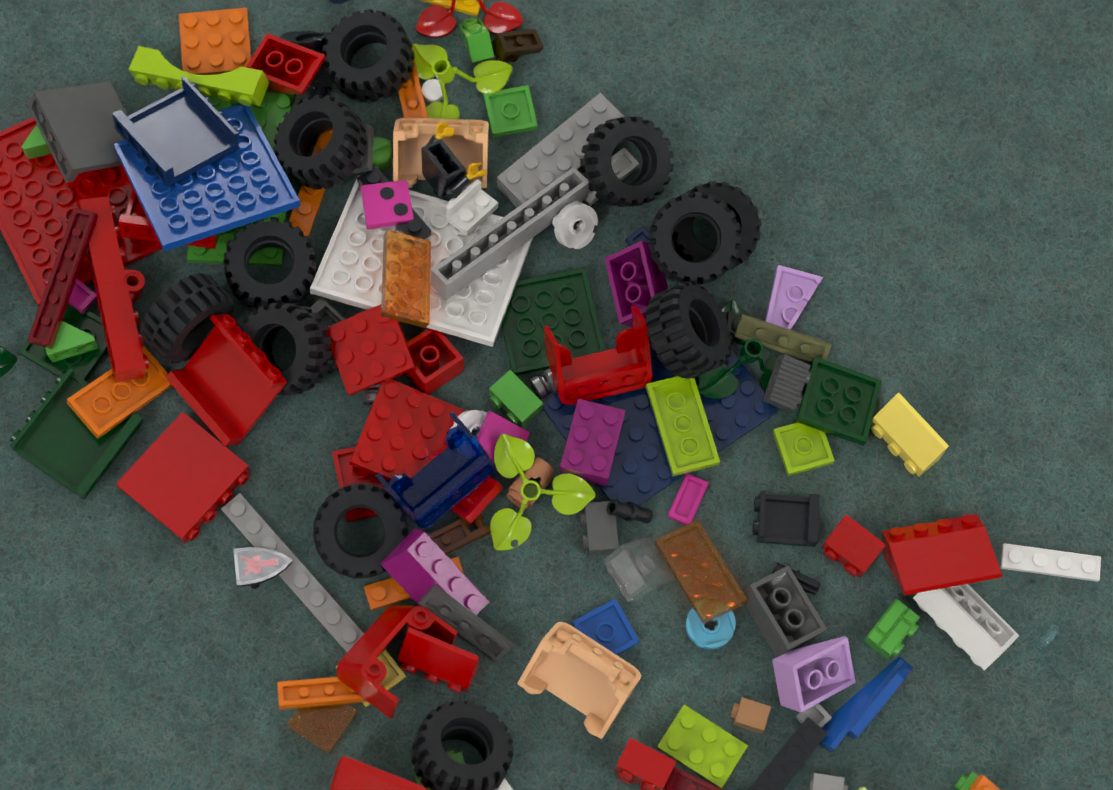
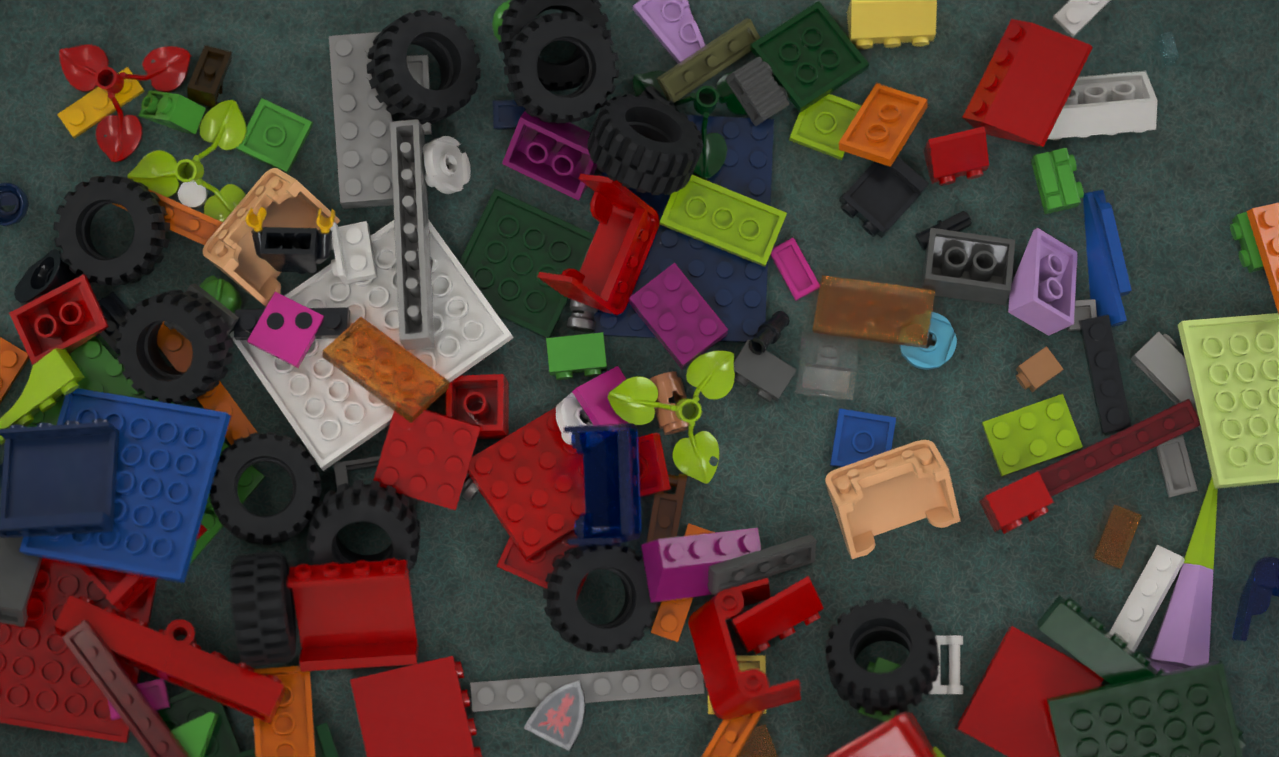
camera: 50 degrees left, 10 degrees up
none -> orange plate [839,83,928,167]

